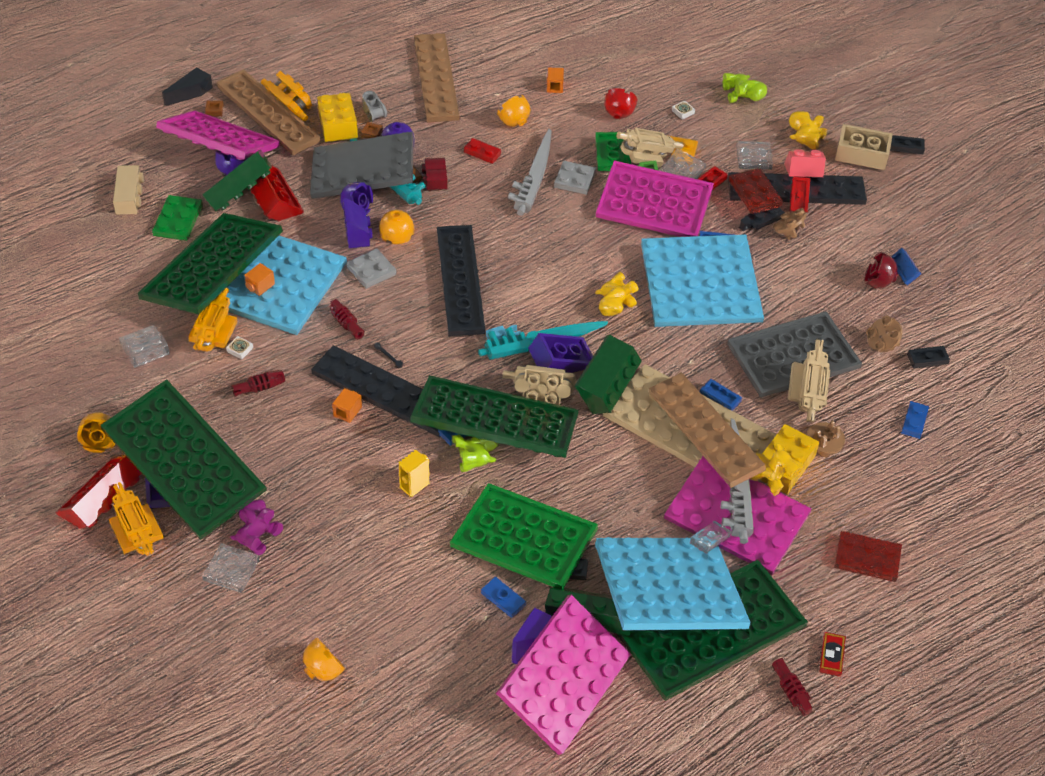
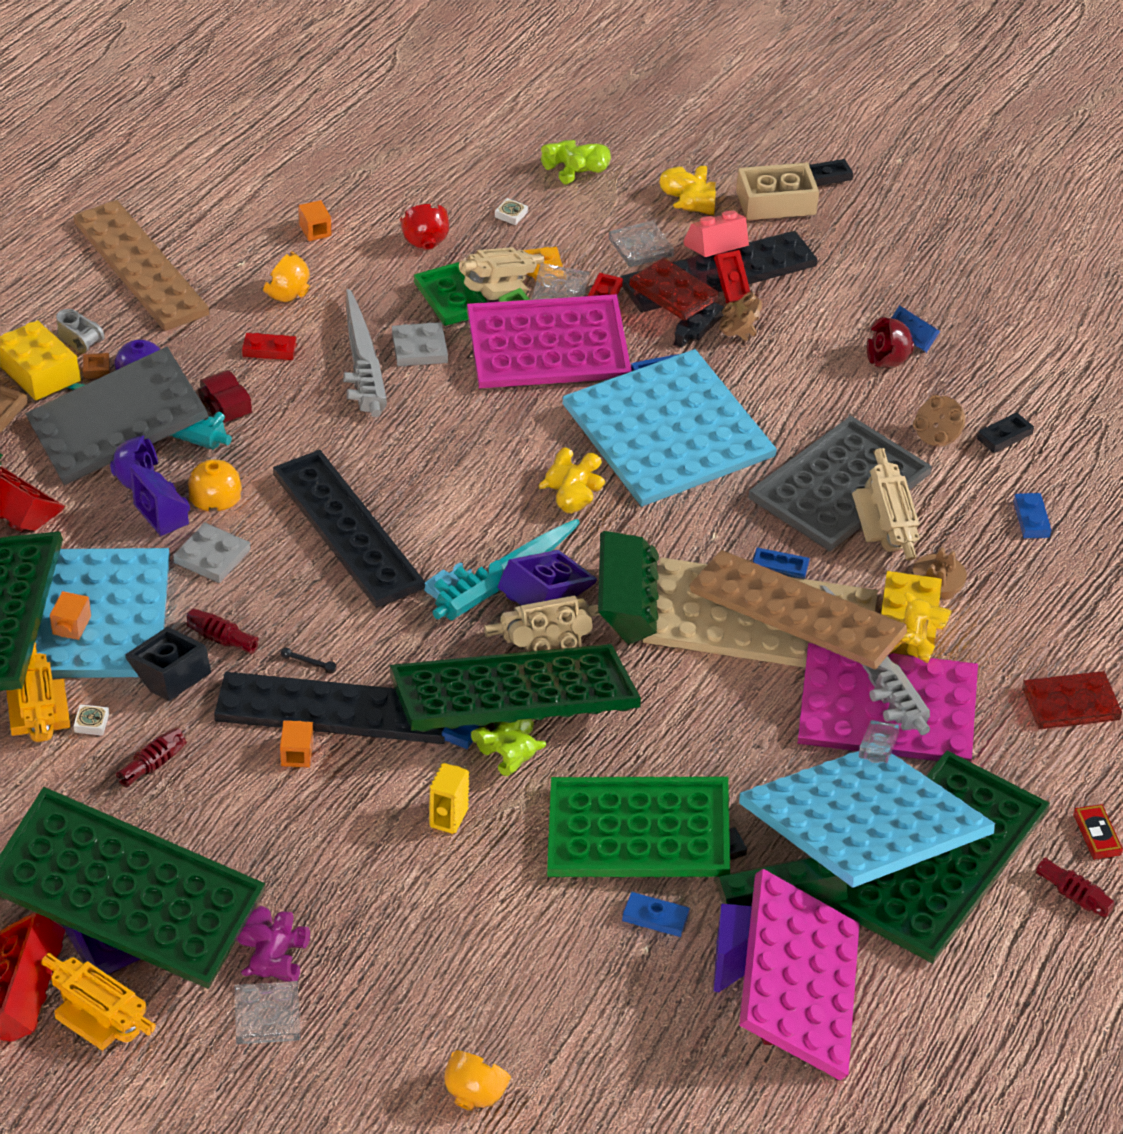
camera: 25 degrees left, 5 degrees down
none -> black slope [125,626,212,701]

